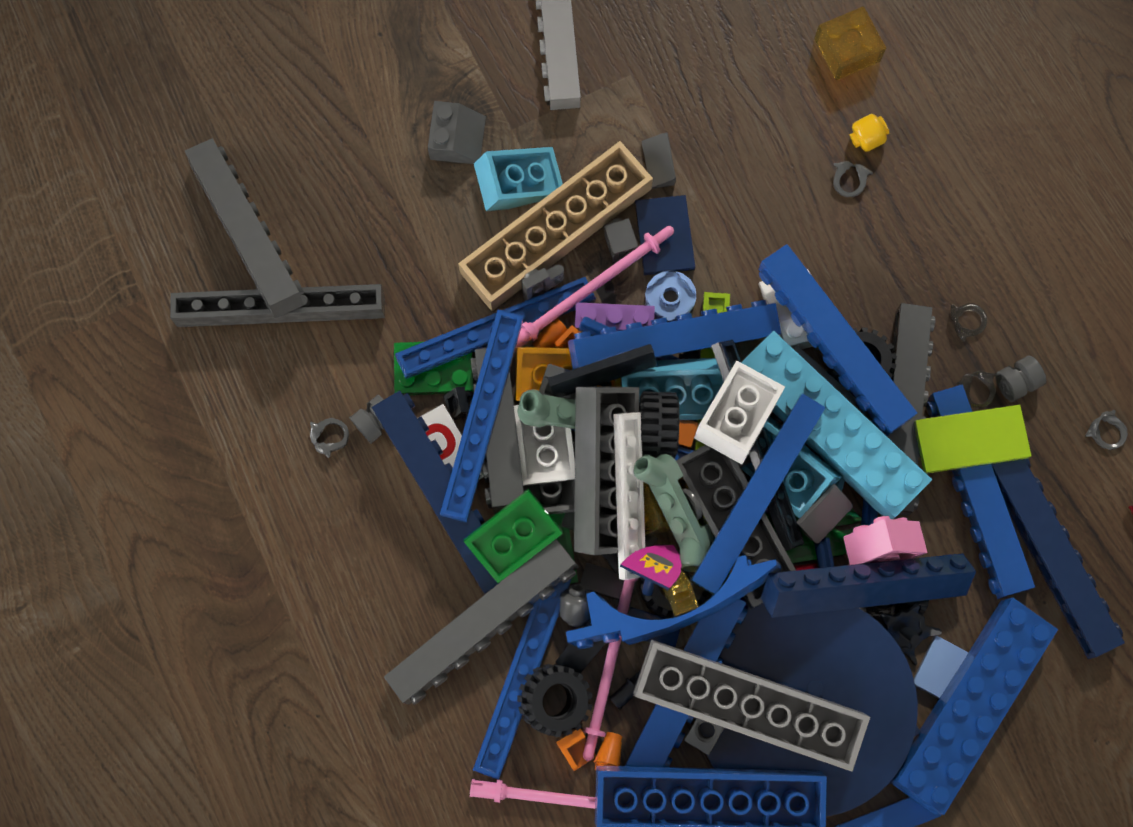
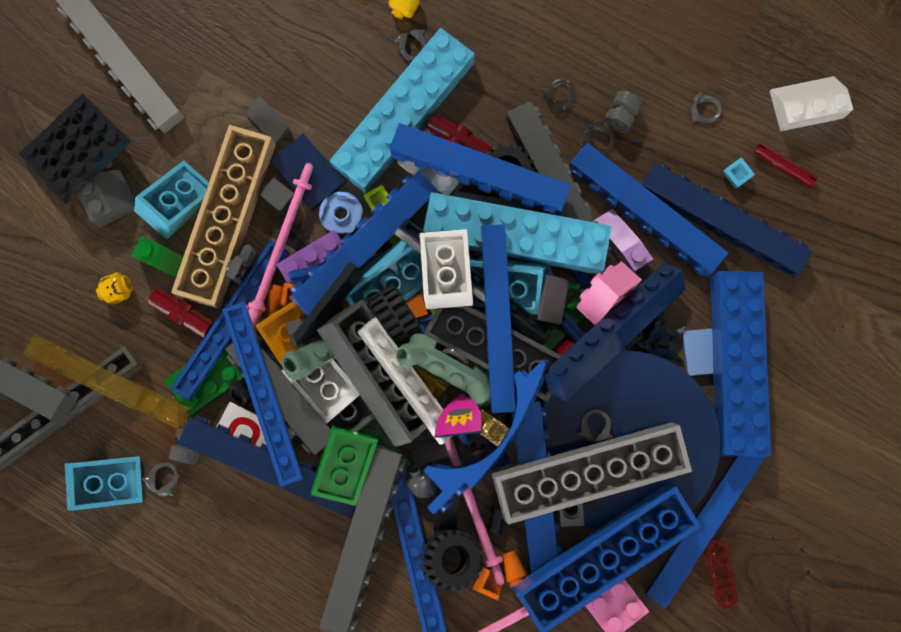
camera: 30 degrees left, 5 degrees up
lime tile [914,405,1031,474] -> none
none -> black piece [19,94,132,204]
none -> clear yellow slope [23,334,190,429]
none -> medium azure slope [65,456,143,511]
none -> yellow head [96,272,133,305]
none -> green slope [131,236,183,278]
none -> dark red piece [148,287,215,338]
none -> medium azure brick [330,28,475,194]
none -> dark red piece [426,113,492,154]
none -> dark grey piece [577,409,614,443]
none -> lavender slope [594,209,653,273]
none -> medium azure plate [722,158,755,189]

